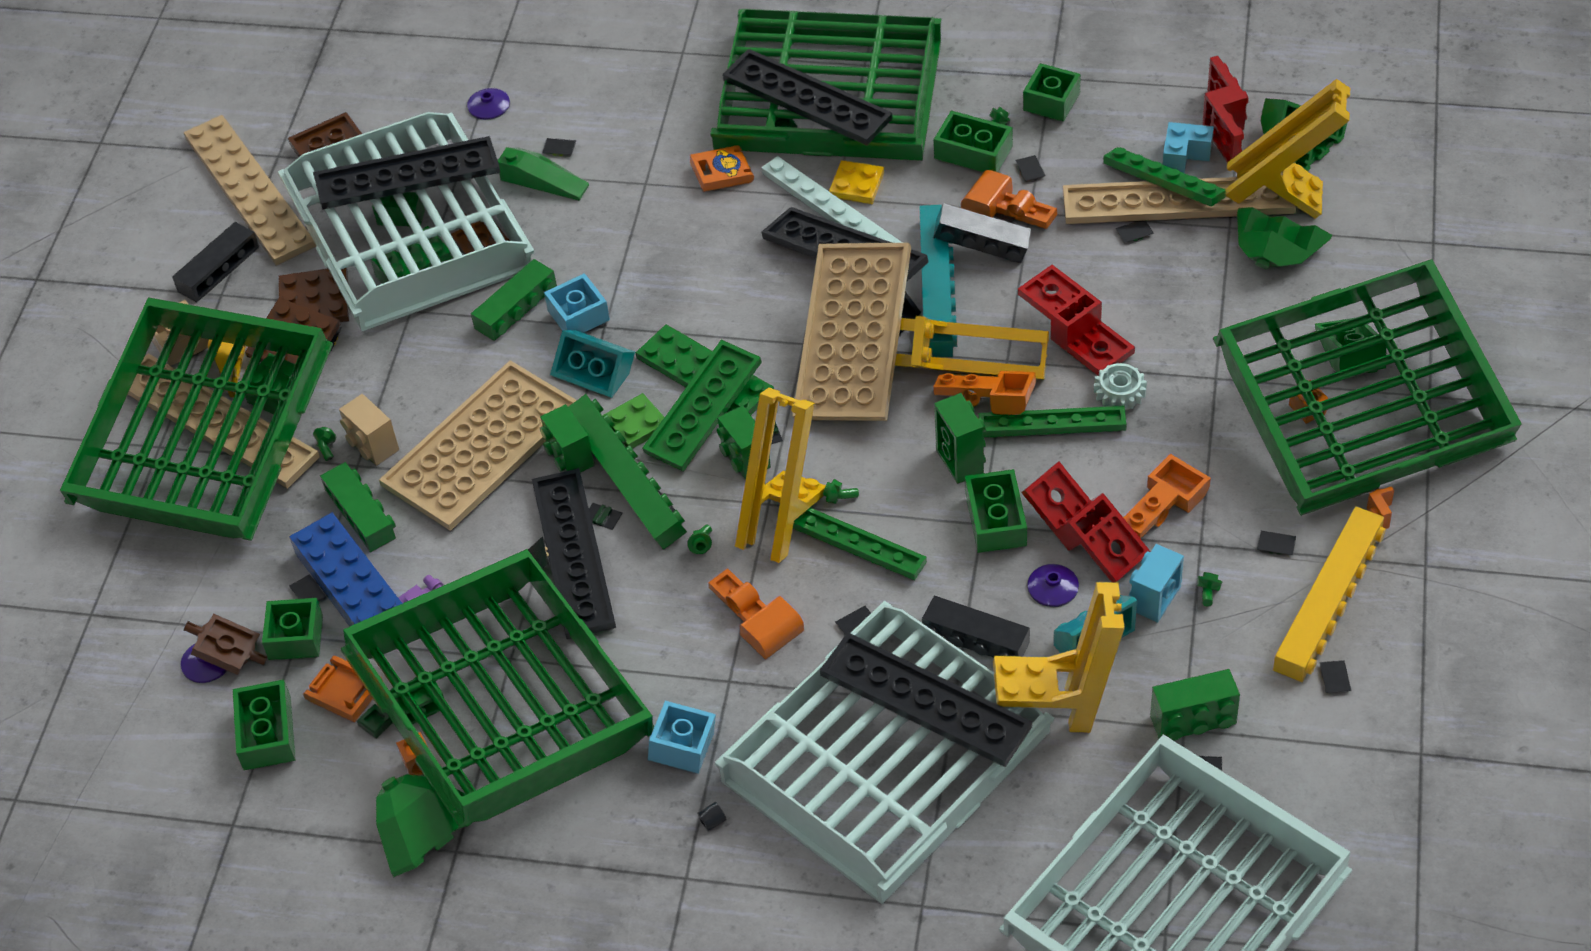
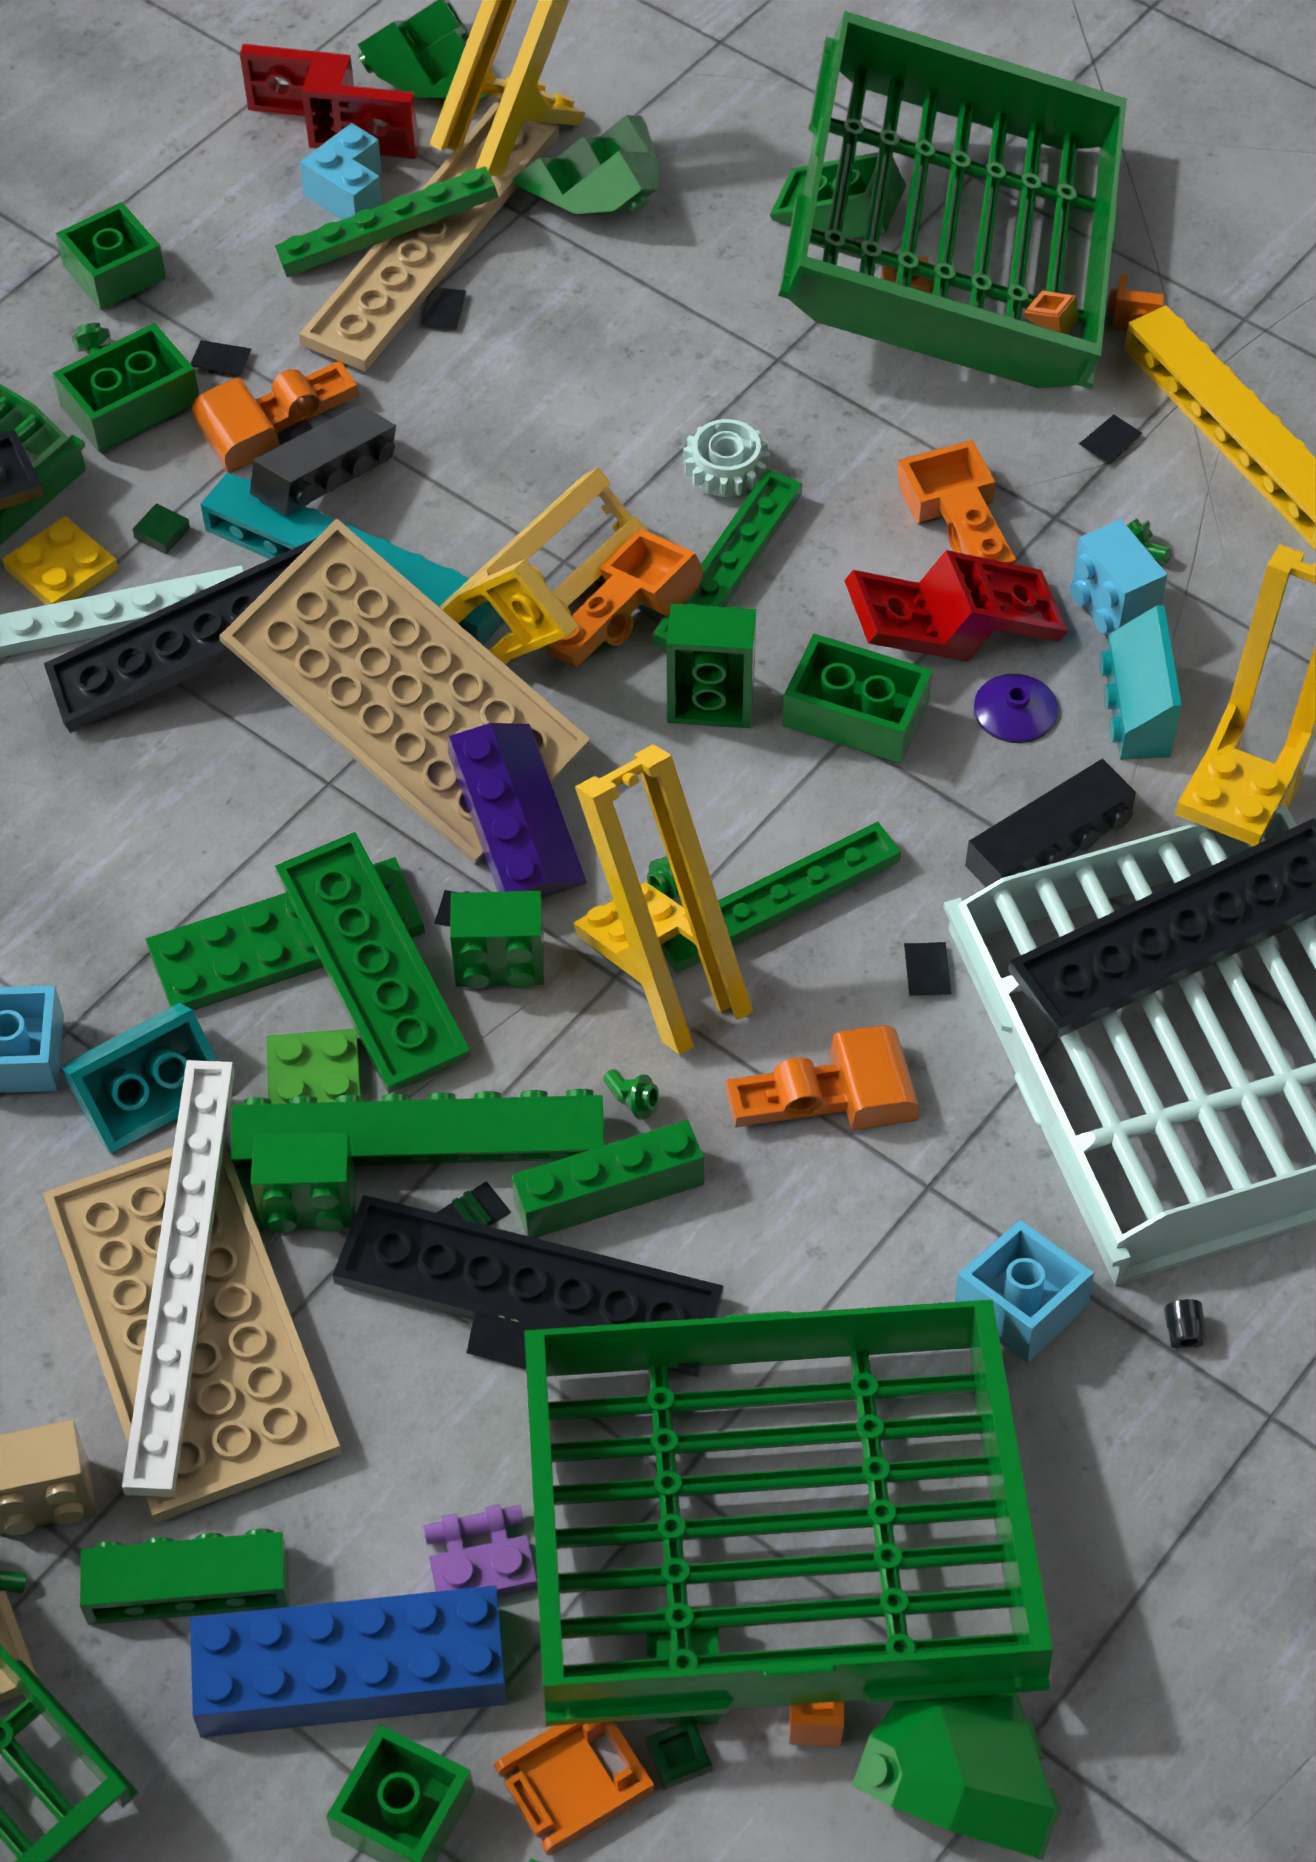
camera: 65 degrees left, 5 degrees up
black piece [289,574,326,601] -> none
red bracket [1018,265,1135,376] -> none
none -> white plate [122,1060,235,1497]
none -> dark green tile [132,503,190,554]
none -> dark purple slope [448,723,587,898]
none -> green brick [511,1119,704,1238]
none -> orange slope [1024,291,1079,335]

